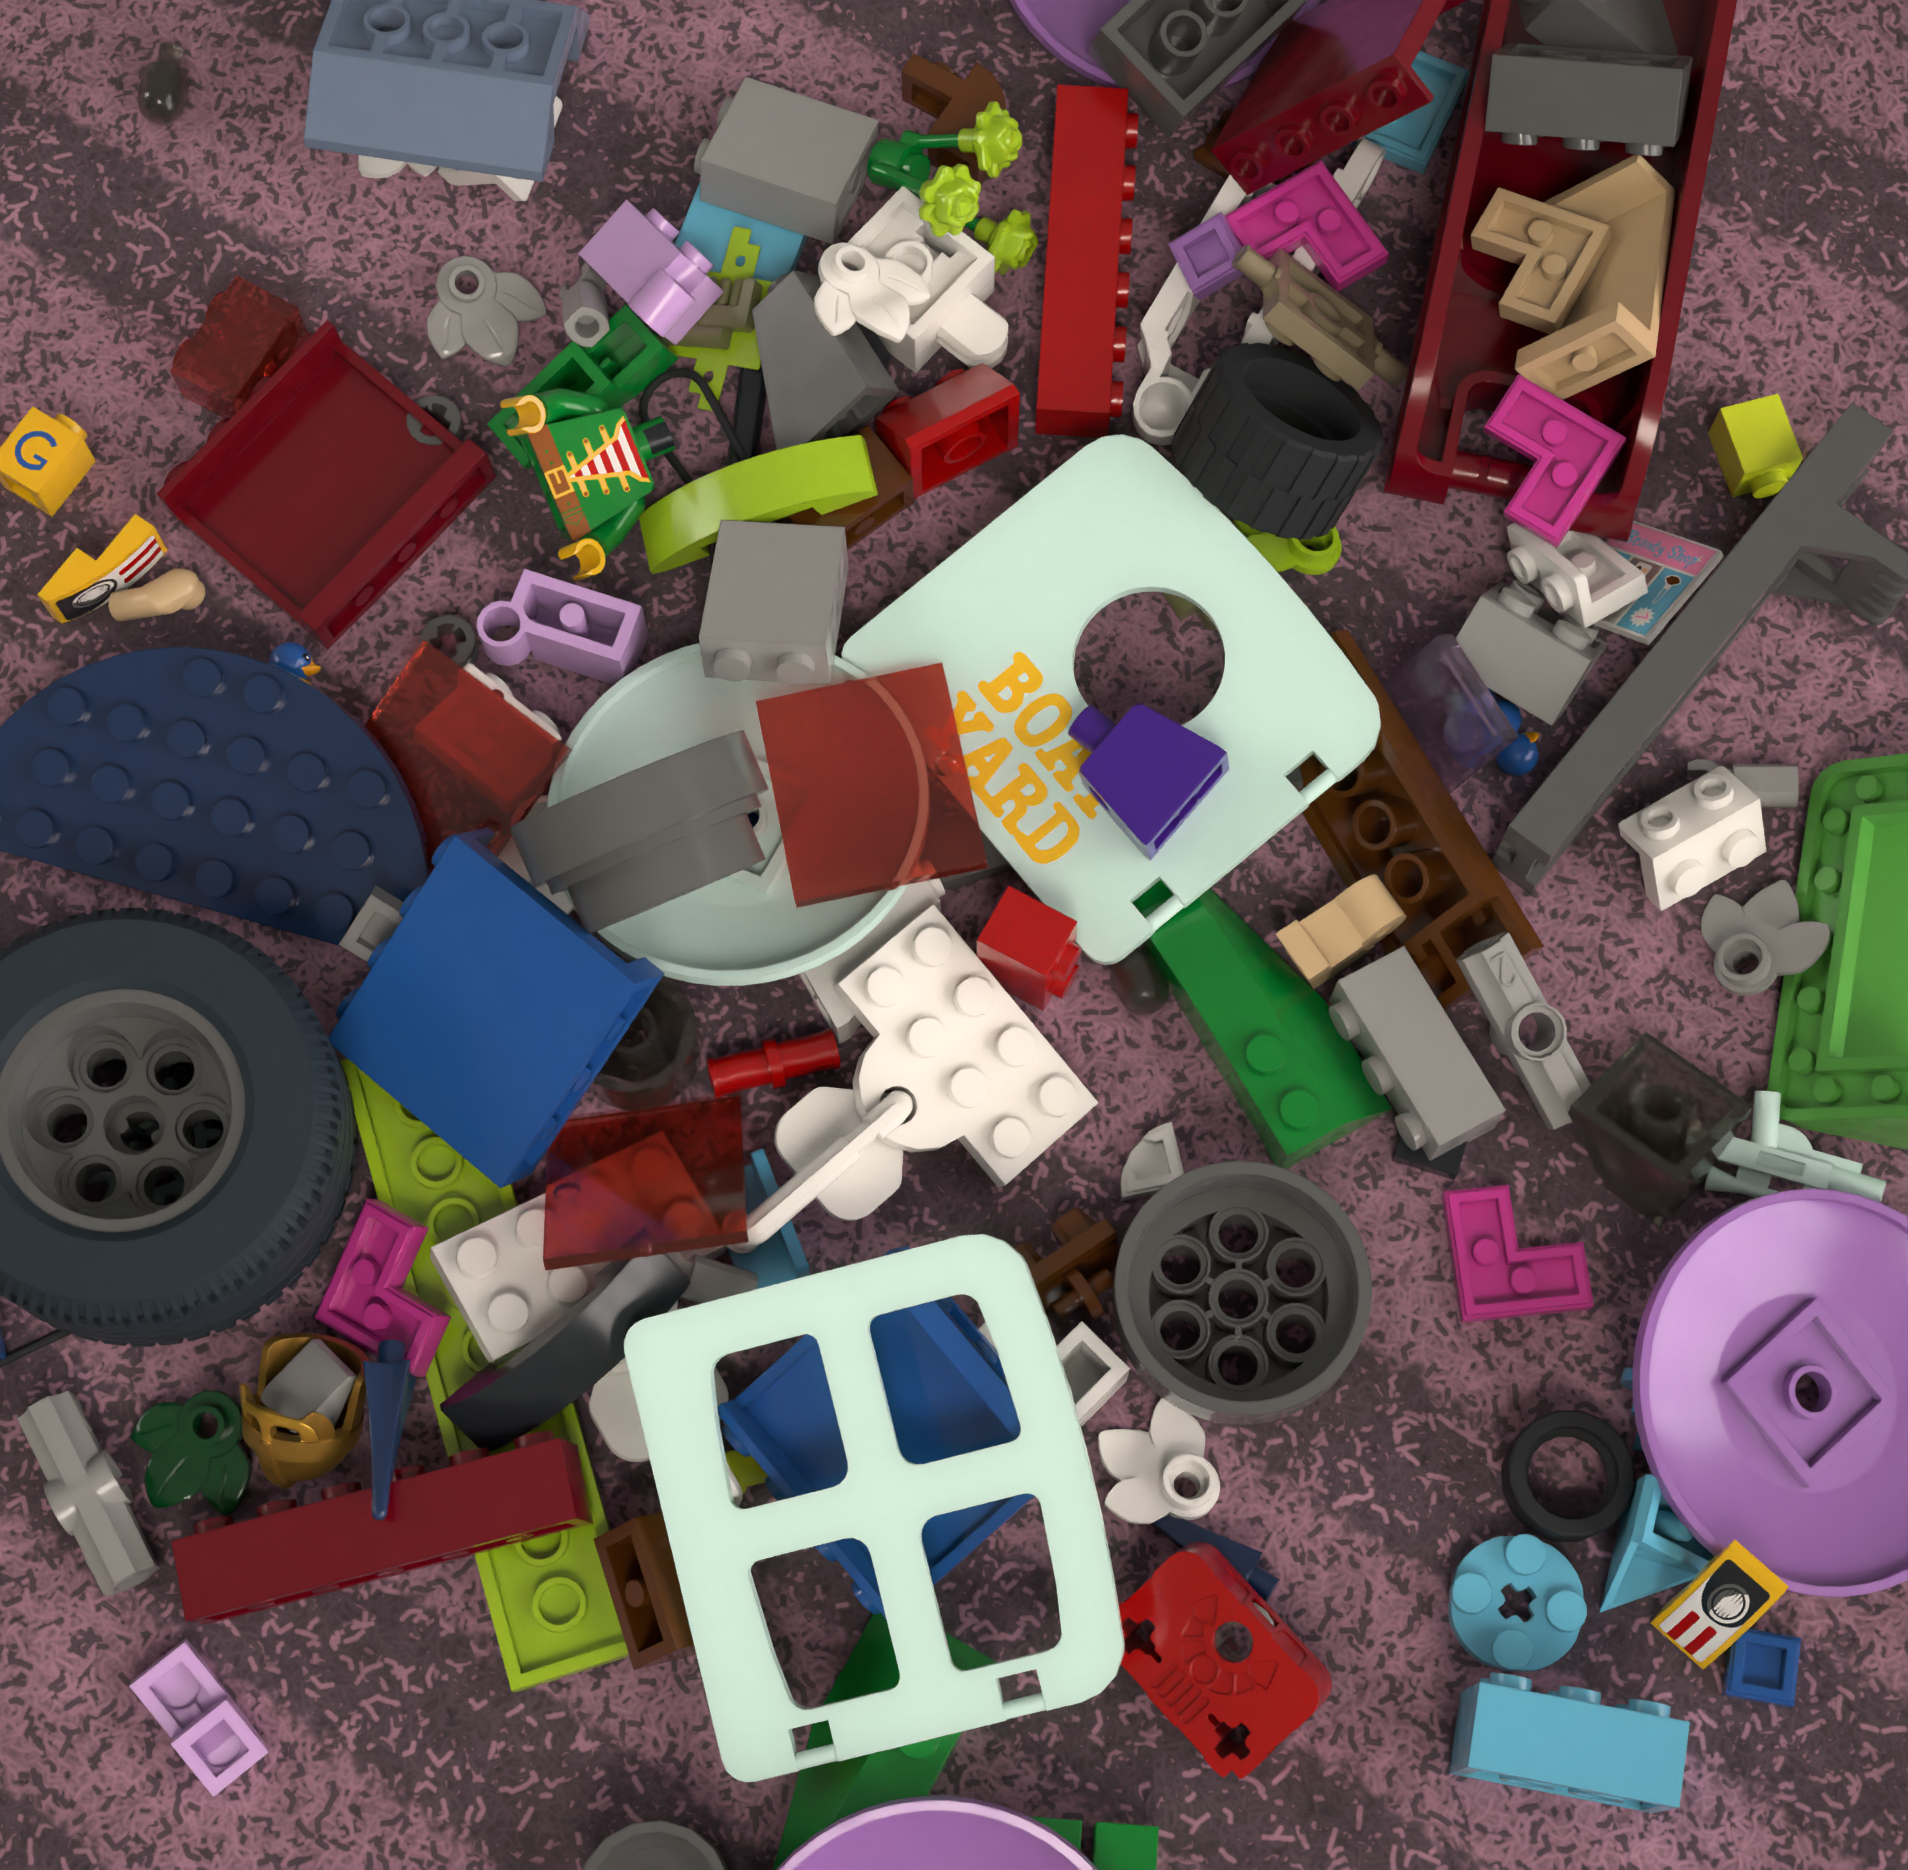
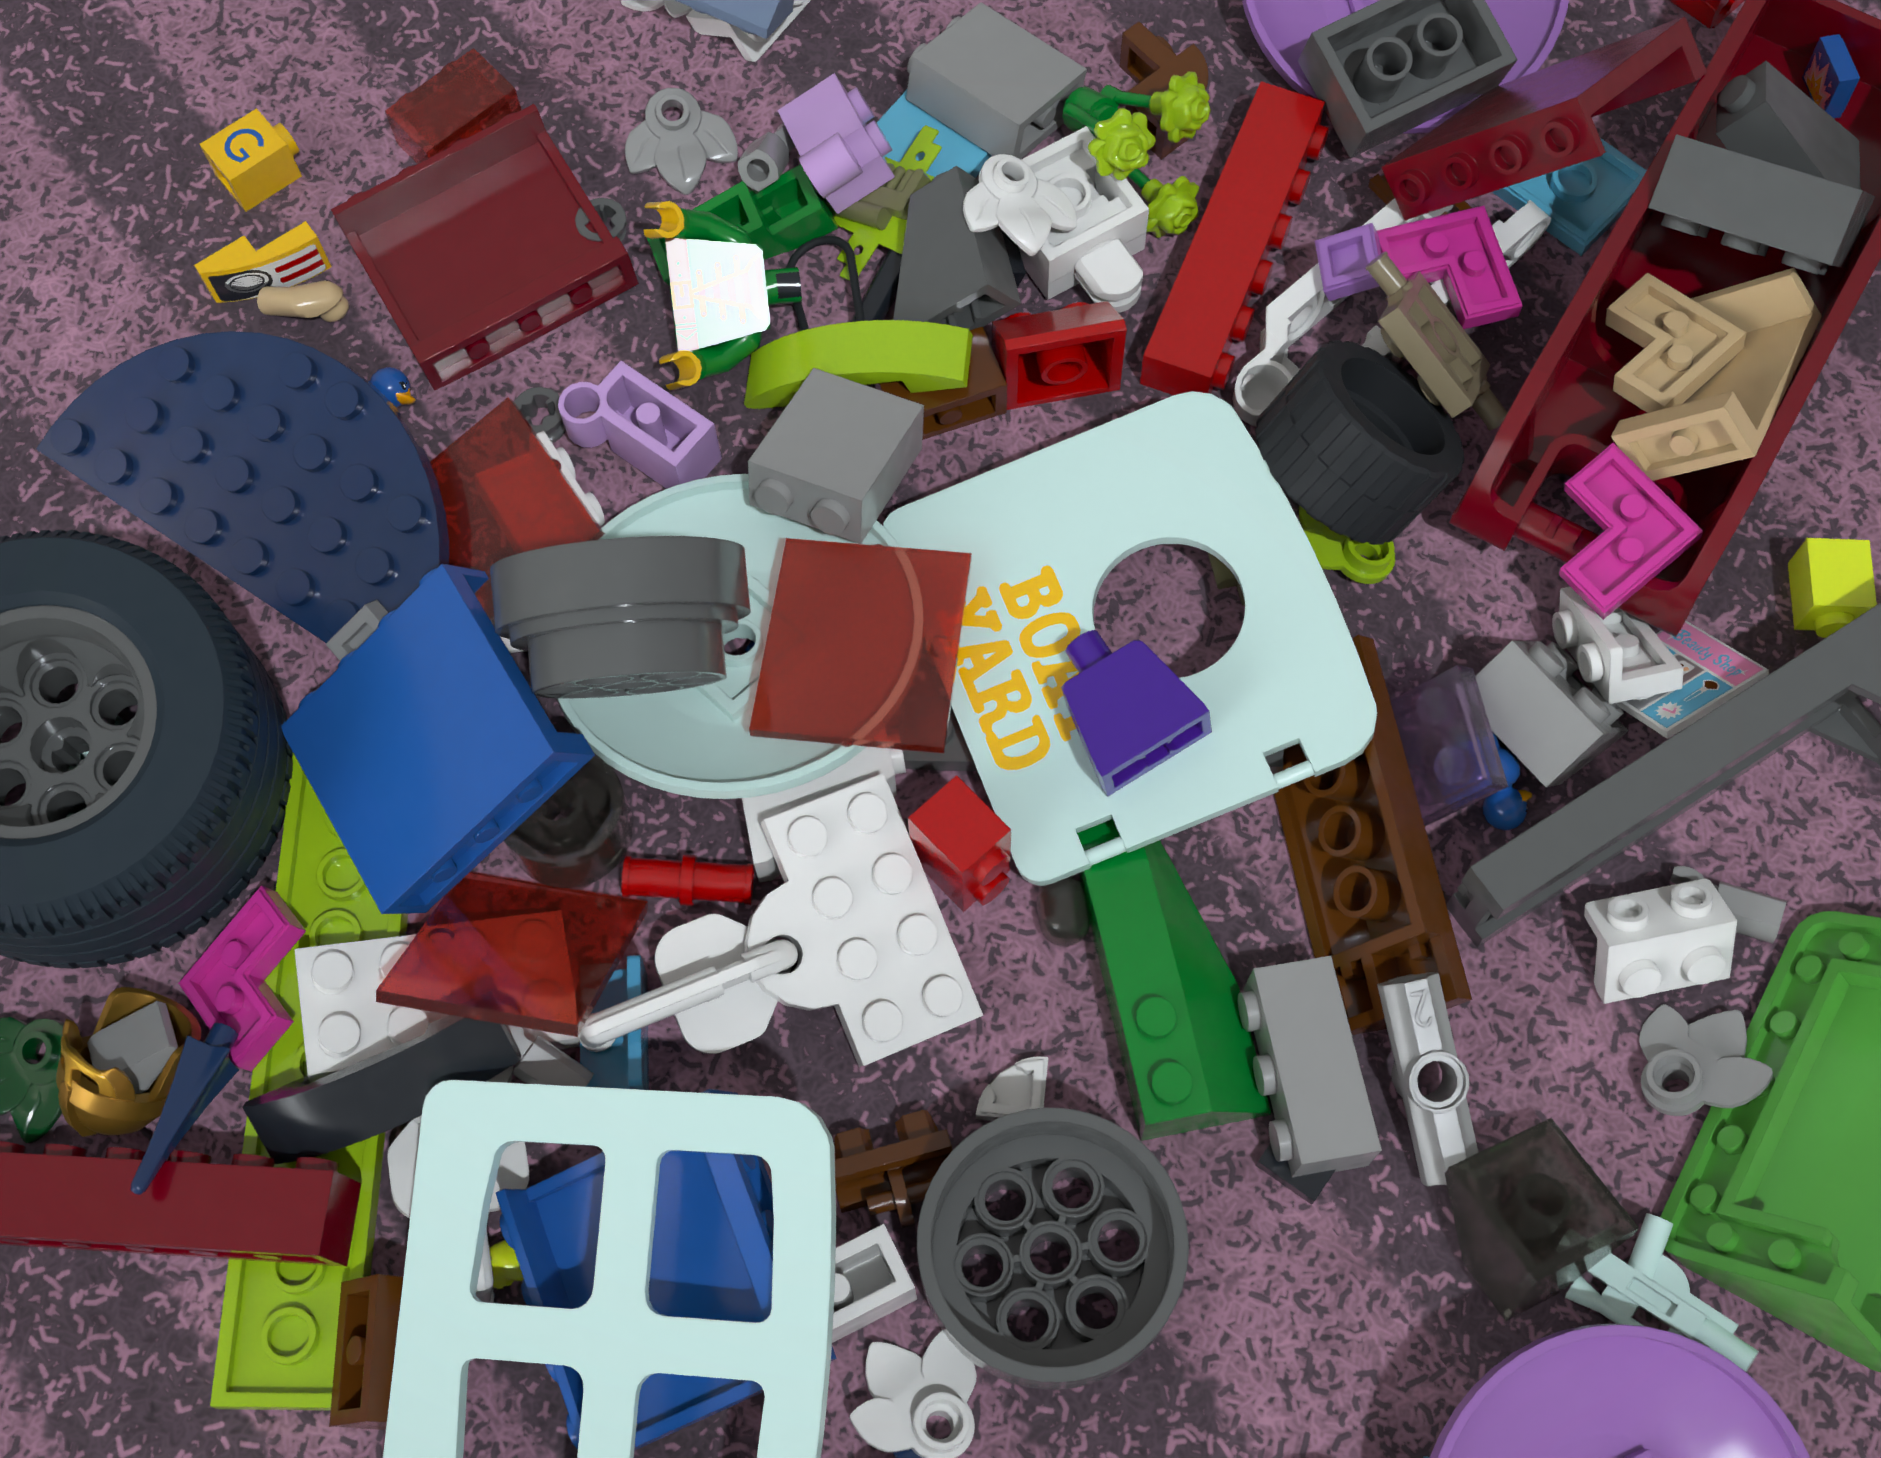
camera: 20 degrees right, 5 degrees down
tan leg [1275,874,1407,989] -> none
dark pink tile [1441,1185,1594,1323] -> none

